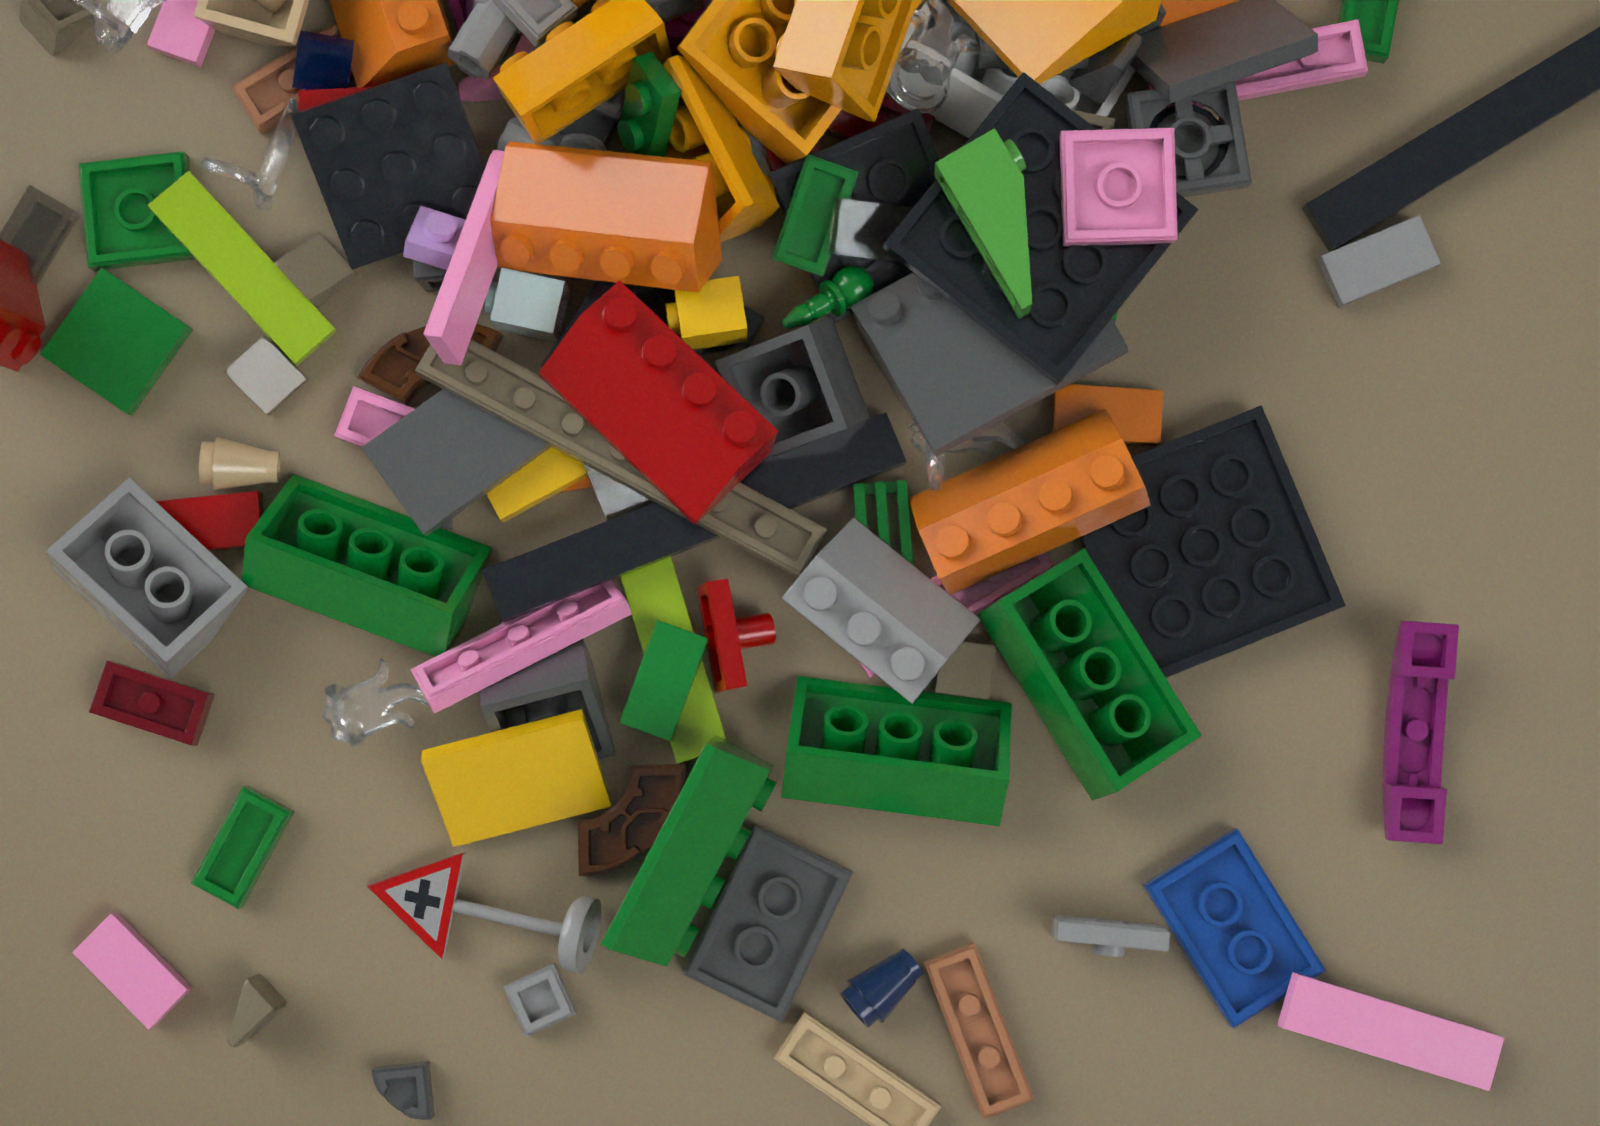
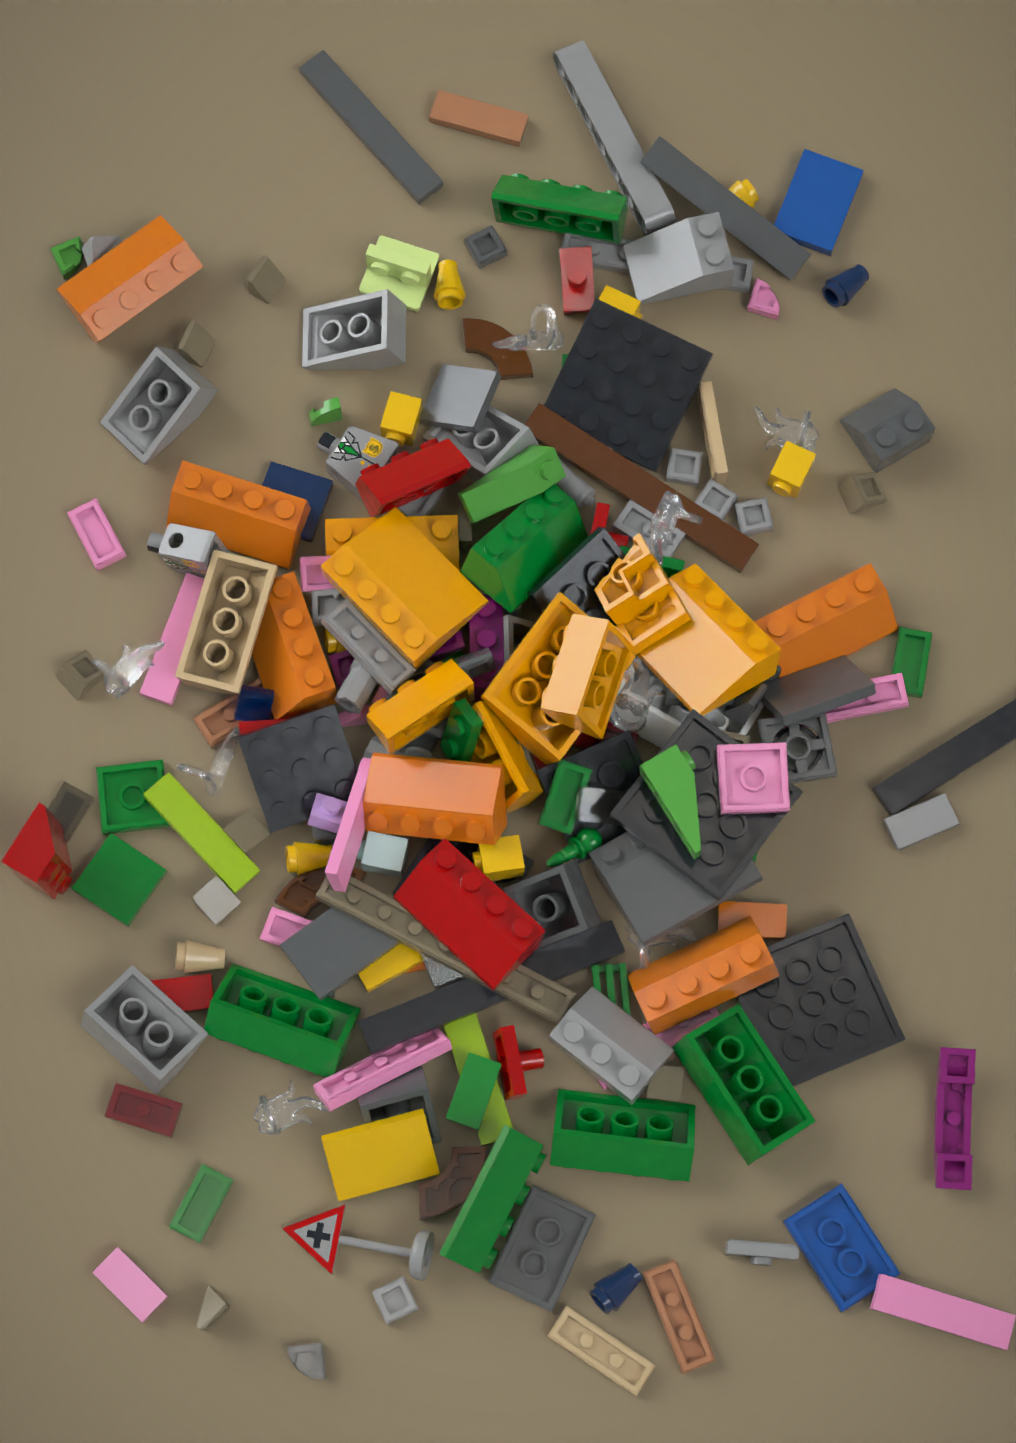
camera: 10 degrees left, 10 degrees down
none -> yellow cone [285,842,333,875]

